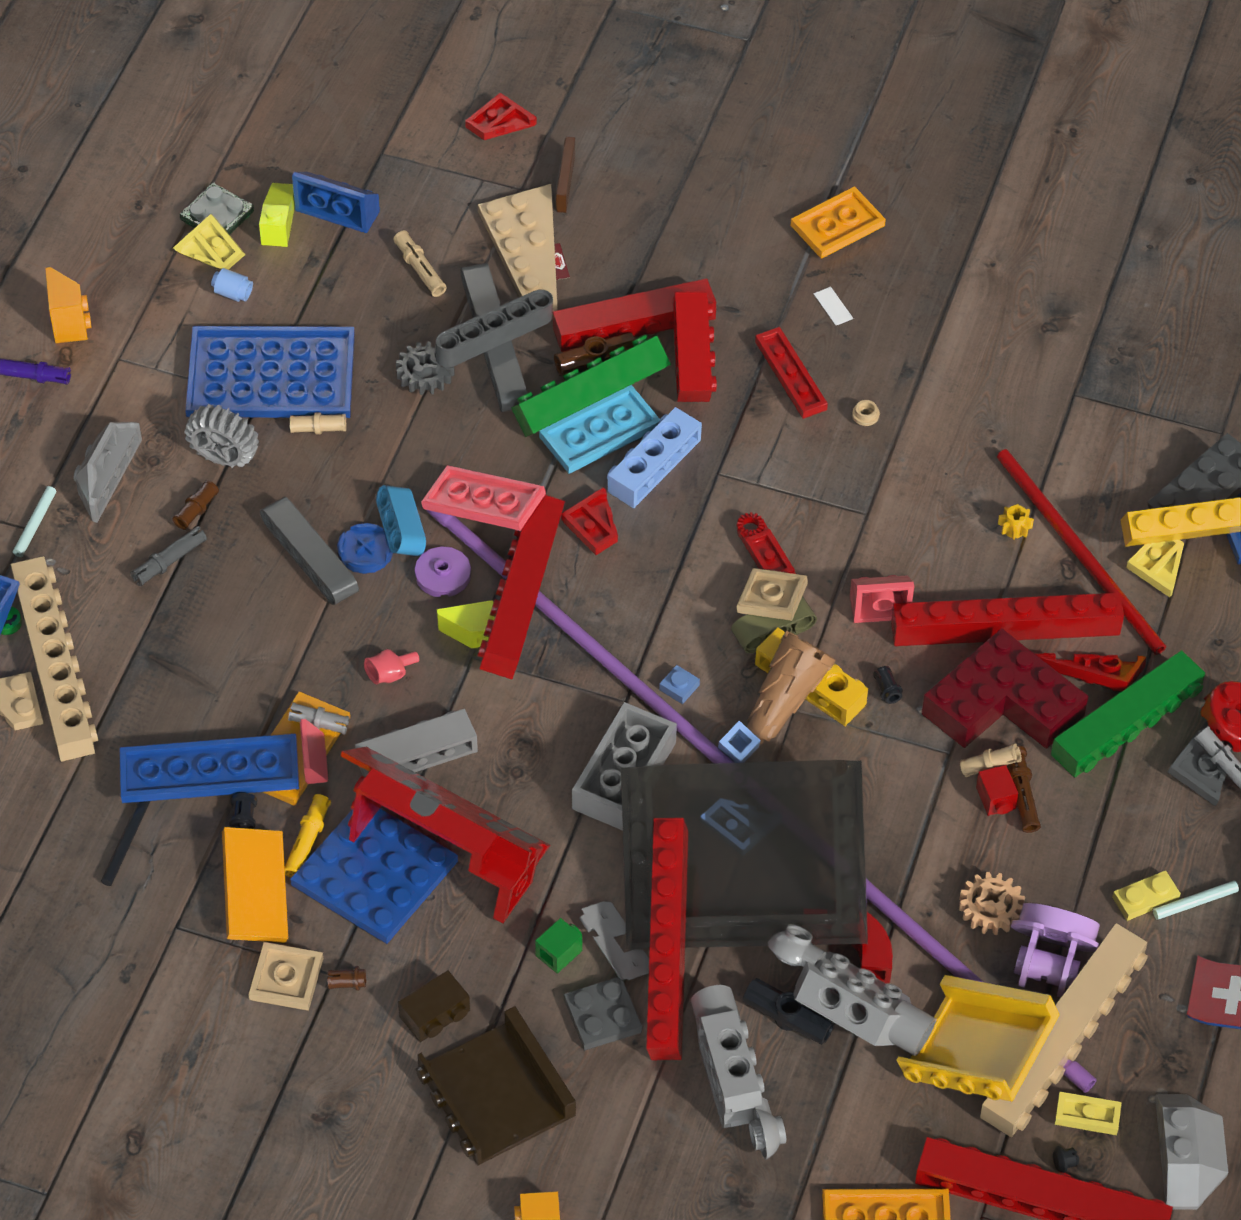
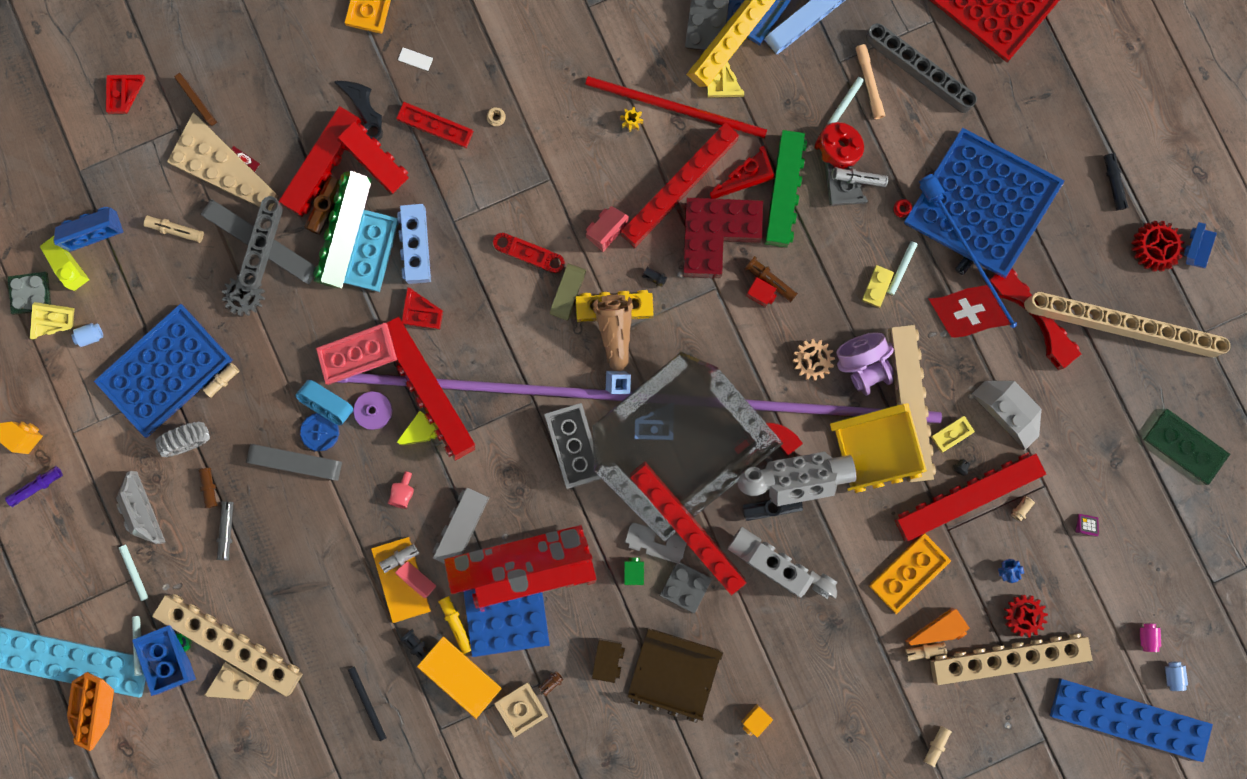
camera: 45 degrees left, 30 degrees up
blue plate [120,734,299,803] -> none
medium blue plate [659,665,700,704] -> none
tan tile [737,568,808,621] -> none
tan pin [960,744,1022,778] -> none
none -> black piece [335,81,383,141]

